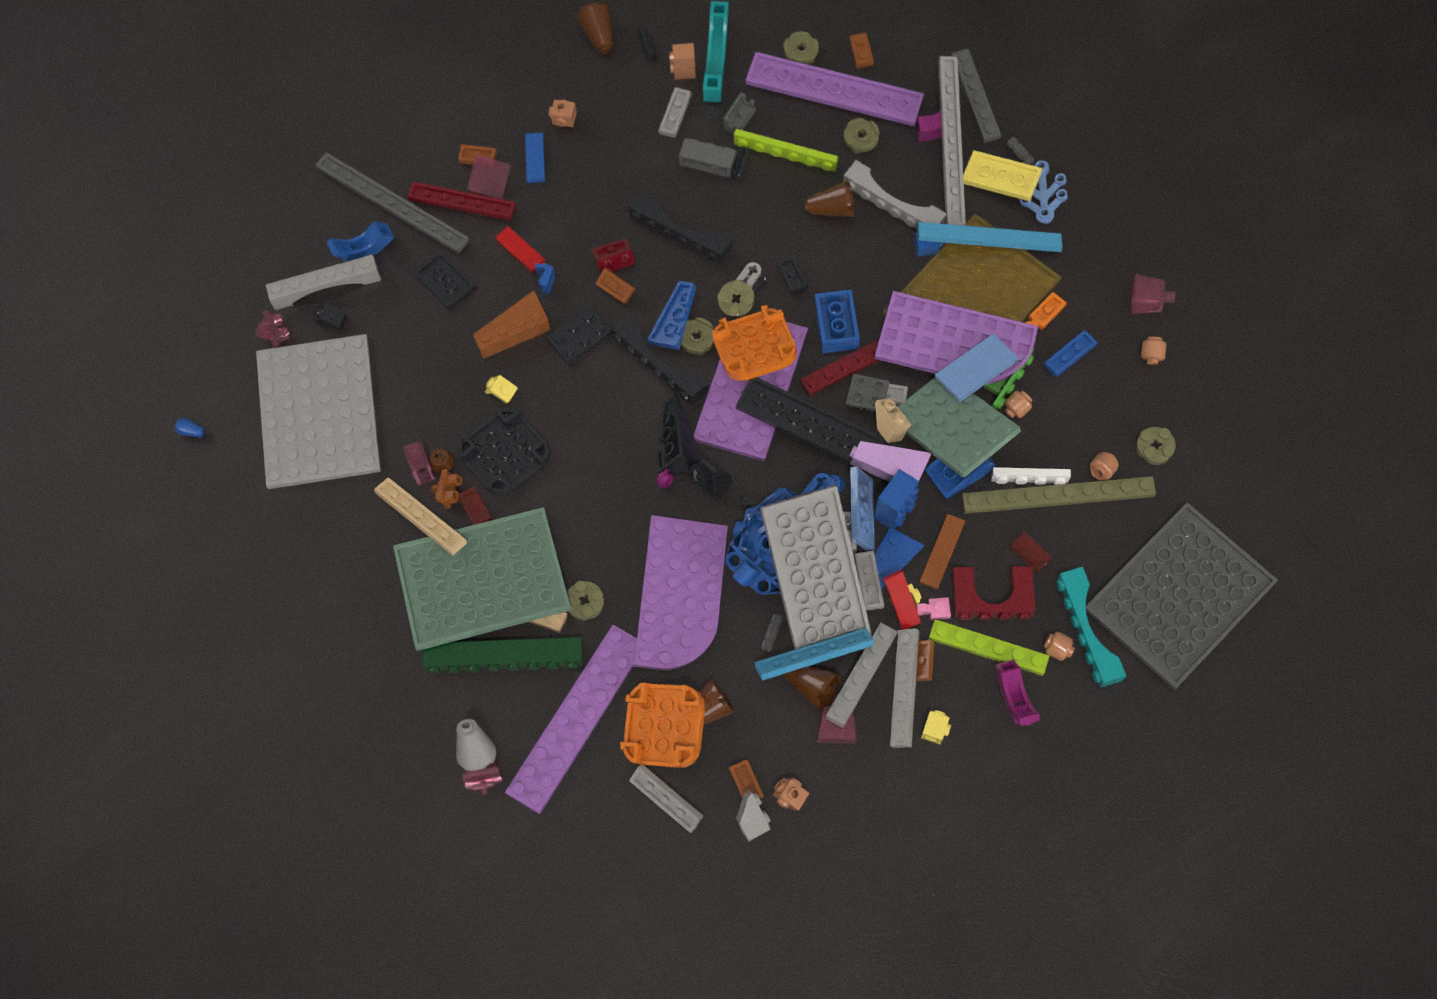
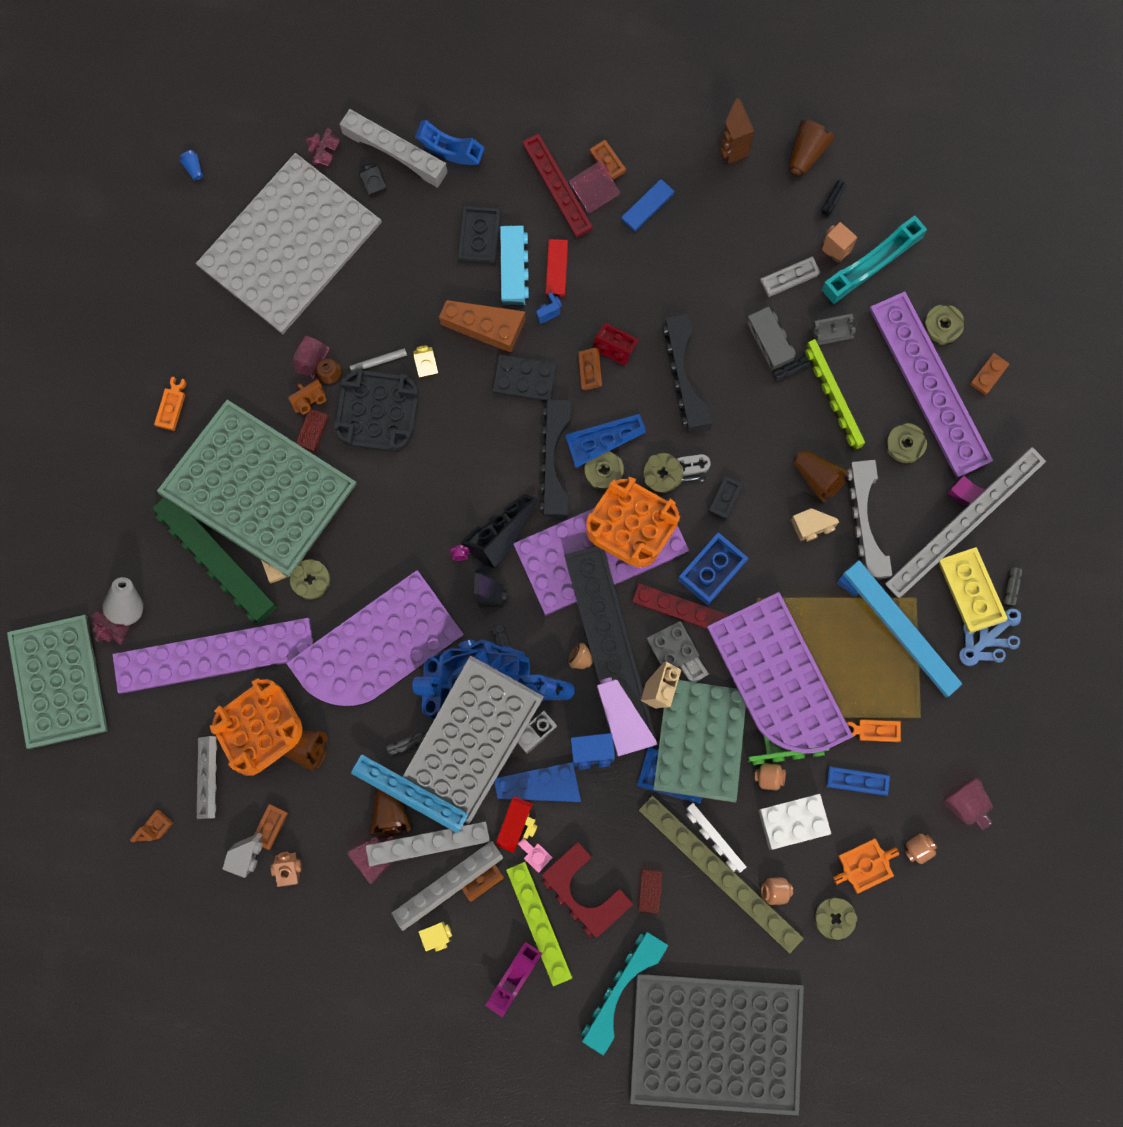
camera: 50 degrees right, 10 degrees up
dark grey plate [316,152,469,254] -> none
tan plate [374,477,467,556] -> none
nougat brick [549,100,577,127] -> none
medium blue tile [850,466,875,551] -> none
light grey tile [854,551,884,611] -> none
dark orange tile [919,514,965,590] -> none
medium blue tile [935,333,1018,403] -> none
dark grey plate [951,49,1001,143] -> none
nougat head [1043,631,1075,661] -> none
none -> sand green plate [7,615,108,749]
none -> dark orange slope [130,810,174,842]
none -> orange plate [154,376,186,431]
none -> light grey bar [350,348,407,372]
none -> medium azure brick [500,226,529,306]
none -> medium nougat cone [568,643,593,669]
none -> reddish brown slope [719,98,754,164]
none -> white brick [758,794,831,850]
none -> tan slope [791,508,839,542]
none -> orange plate [833,838,899,894]

